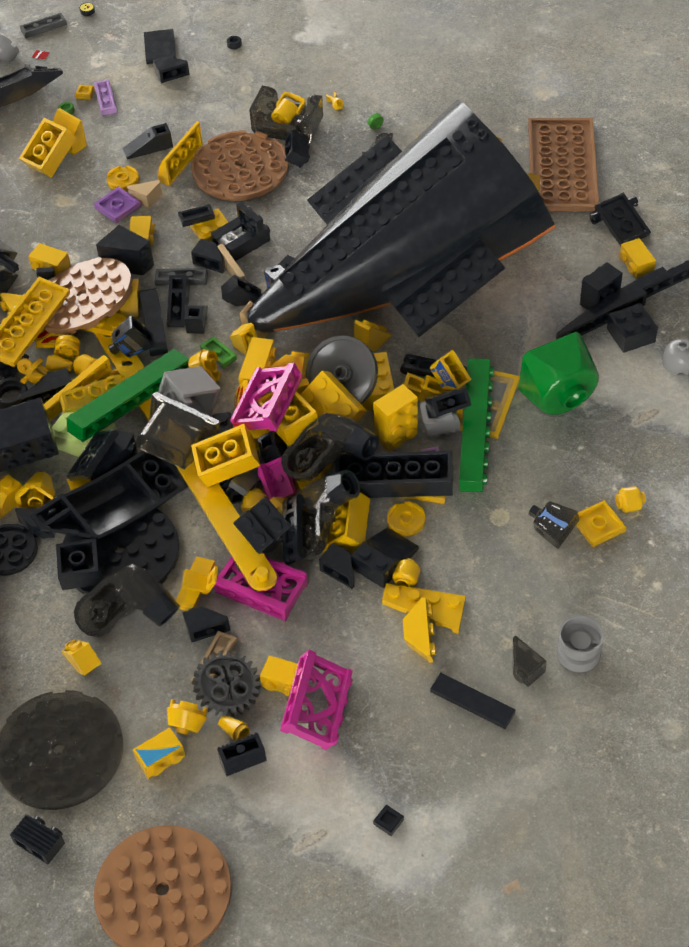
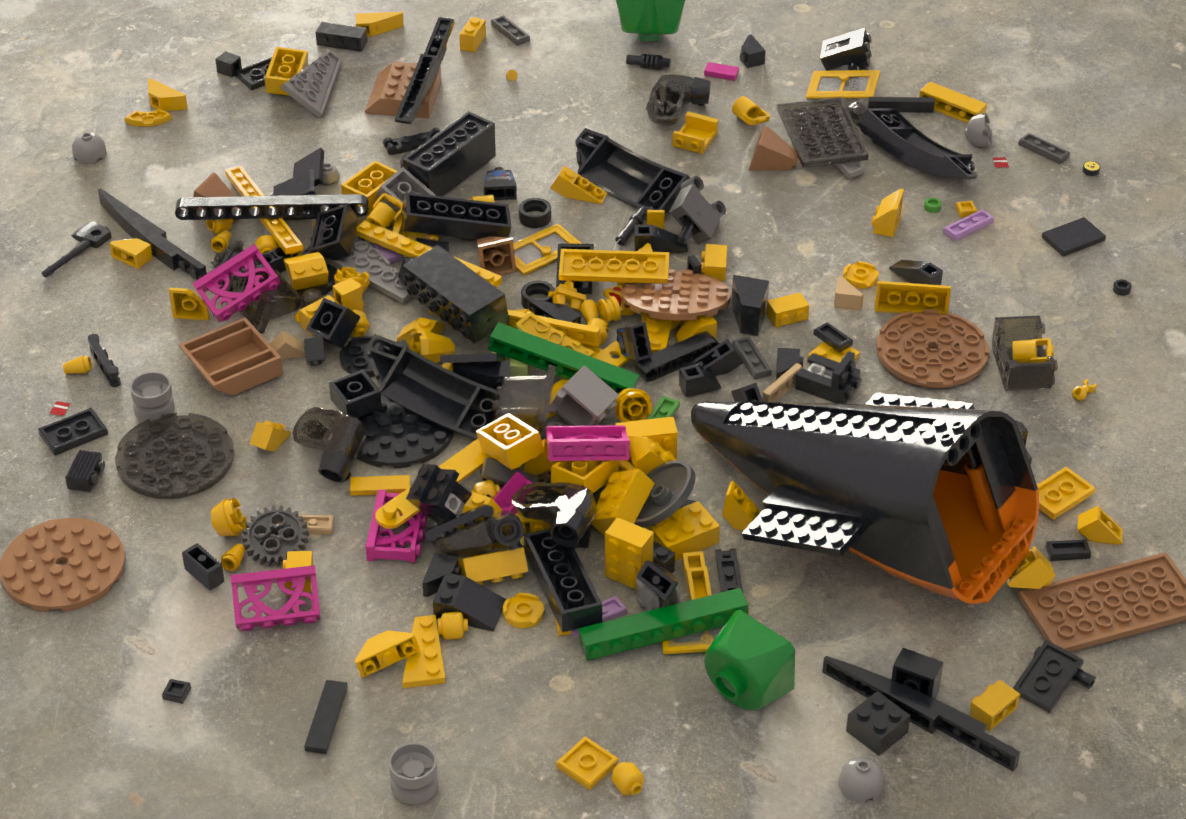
camera: 65 degrees right, 10 degrees down
yellow brick [19,118,76,178] -> none
medium lavender plate [94,187,141,223] -> none
yellow brick [132,727,185,779] -> none
black slope [153,56,190,83] -> none
yellow bracket [182,566,218,595] -> none
black slope [182,606,231,643] -> none
yellow slope [230,323,258,356] -> none
black brick [285,129,310,168] -> none
bright green tile [367,113,384,129] -> none
yellow torso [430,350,472,390] -> none
clear smoke slope [512,635,547,687] -> none
clear smoke torso [529,501,579,549] -> none

